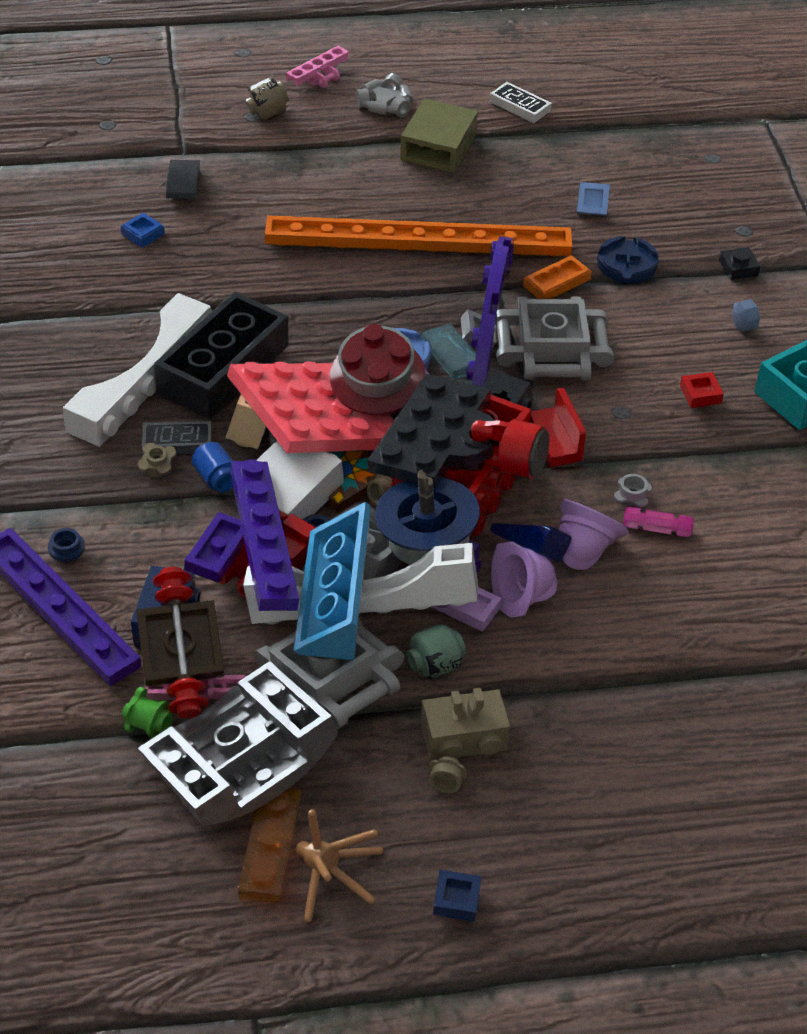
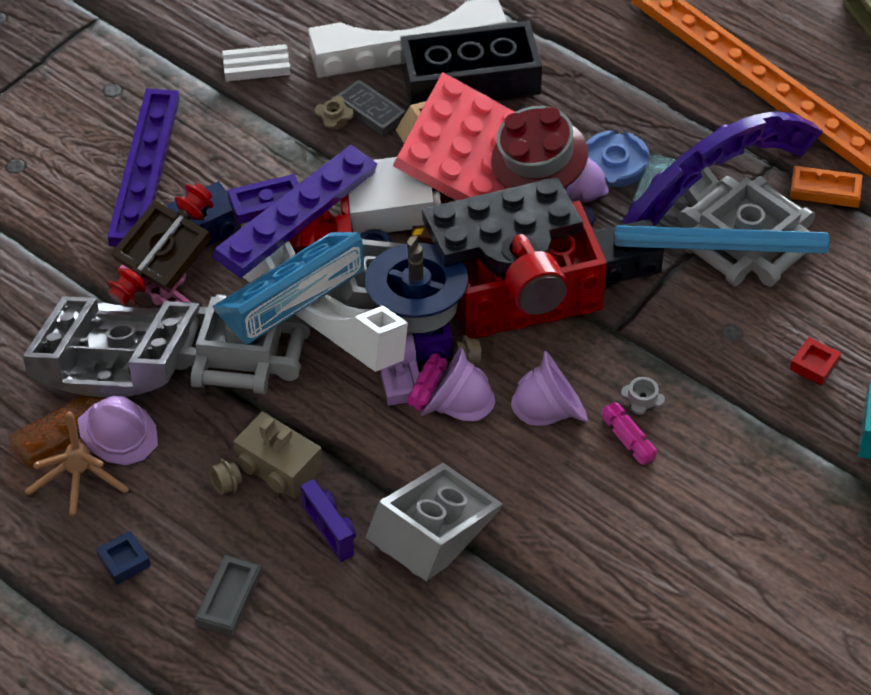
camera: 50 degrees right, 5 degrees up
dark blue plate [48,528,85,562] -> none
bright green brick [122,686,173,738] -> none
blue brick [192,442,233,493] -> none
sand green head [406,624,466,680] -> none
clear blue slope [489,523,572,562] -> none
red panel [530,388,586,467] -> none
none -> lavender piece [78,396,158,466]
none -> dark grey tile [195,555,262,637]
none -> white tile [222,44,290,81]
none -> dark purple plate [300,479,356,562]
none -> light grey slope [365,463,503,581]
none -> dark pink axle [407,353,448,411]
none -> dark tan plate [453,335,481,367]
none -> dark azure axle [614,225,830,254]

